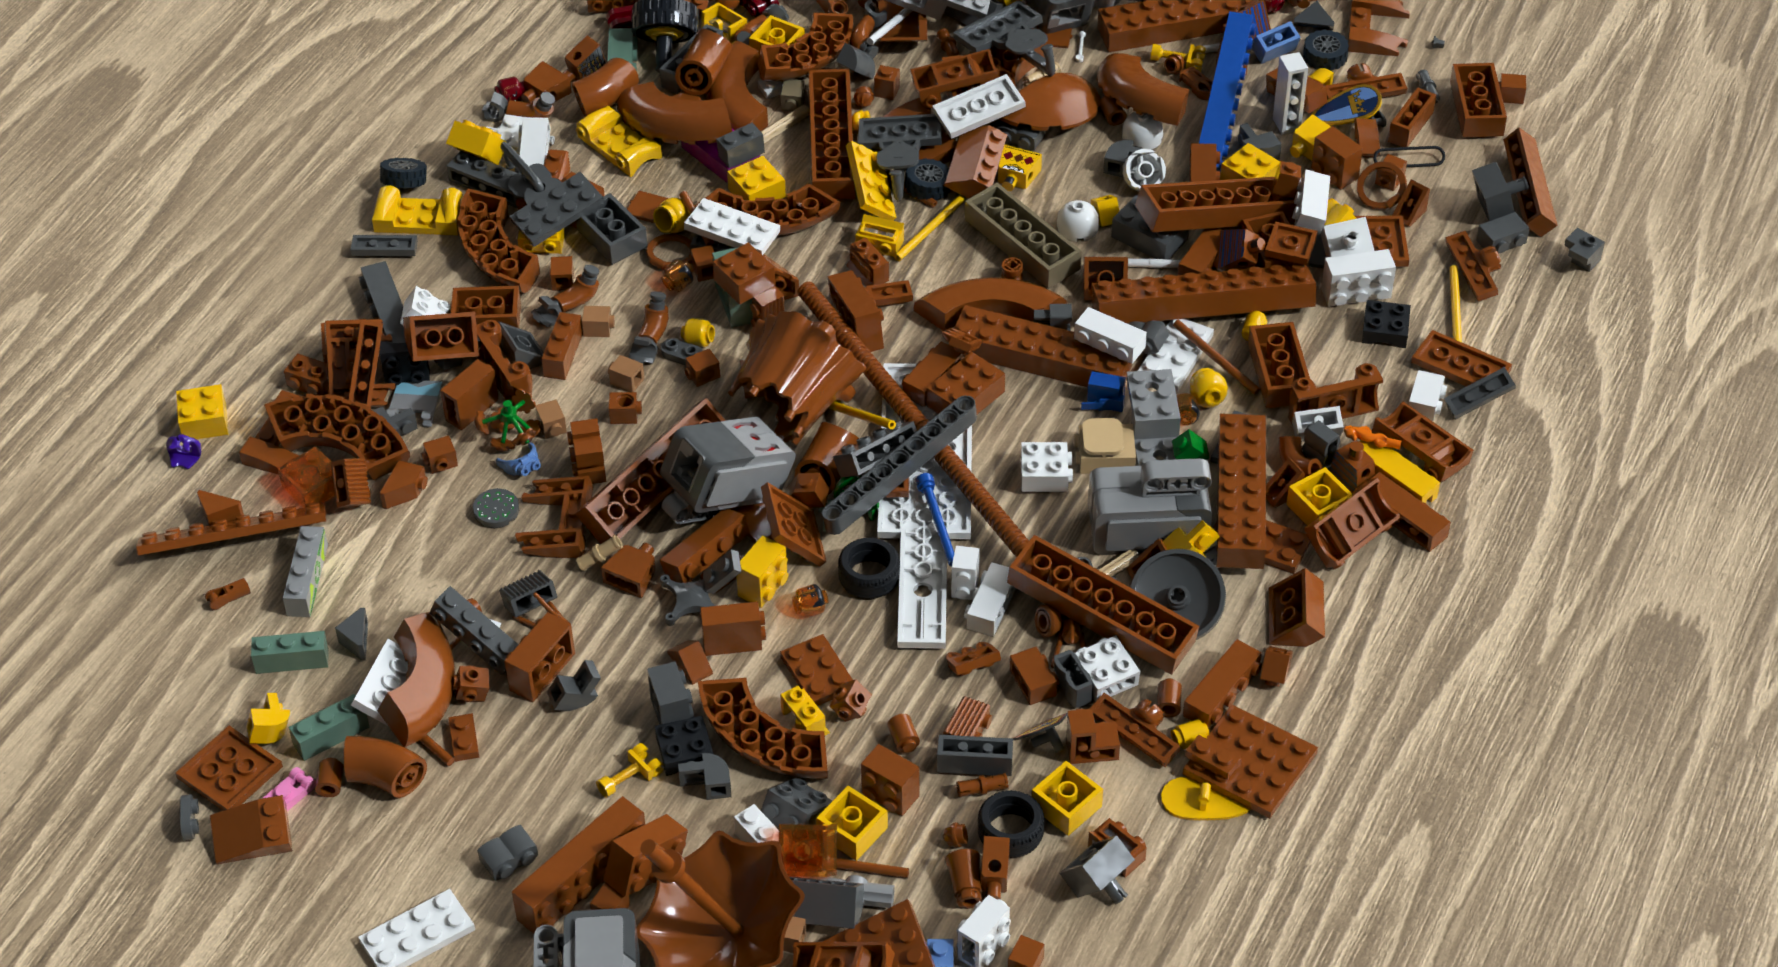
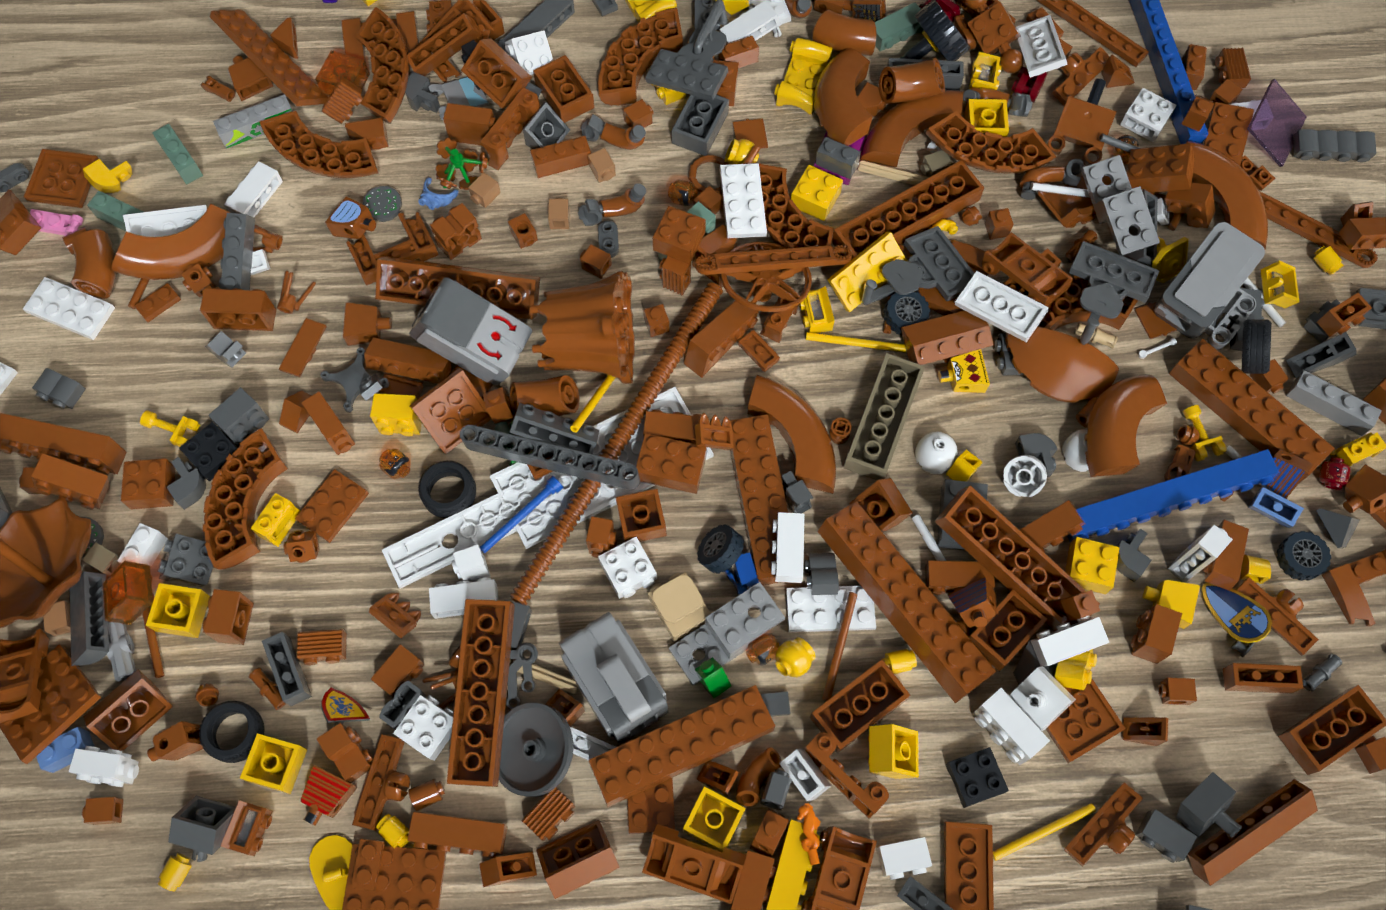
camera: 60 degrees right, 20 degrees up
dark grey slope [335,608,368,660] -> none
dark orange brick [421,435,458,474] -> none
dark grey brick [499,570,558,618] -> none
tan pin [576,535,623,571] -> none
yellow head [681,318,715,348] -> none
dark grey brick [836,43,875,79] -> none
dark orange brick [887,714,920,753] -> none
dark orange plant [945,849,982,909] -> none
yellow brick [1163,520,1220,556] -> none
dark orange plate [1264,222,1318,265] -> none
dark orange slope [1354,118,1380,157] -> none
dark orange piece [1357,161,1407,210] -> none
black piece [1373,146,1445,167] -> none
none -> white plate [23,277,115,340]
none -> dark orange slope [83,669,173,751]
none -> dark orange brick [121,458,176,510]
none -> yellow brick [158,853,192,891]
none -> white brick [224,161,283,217]
none -> dark orange torso [228,56,273,101]
none -> dark orange brick [260,111,379,178]
none -> dark orange piece [279,318,327,378]
none -> torso [300,765,357,826]
none -> dark orange torso [325,197,376,239]
none -> dark orange brick [521,788,575,841]
none -> dark orange brick [586,516,617,558]
none -> dark orange brick [616,489,667,542]
none -> dark orange plate [695,245,853,275]
none -> black wheel [697,524,744,574]
none -> dark orange wheel [720,242,812,312]
none -> yellow brick [868,724,919,779]

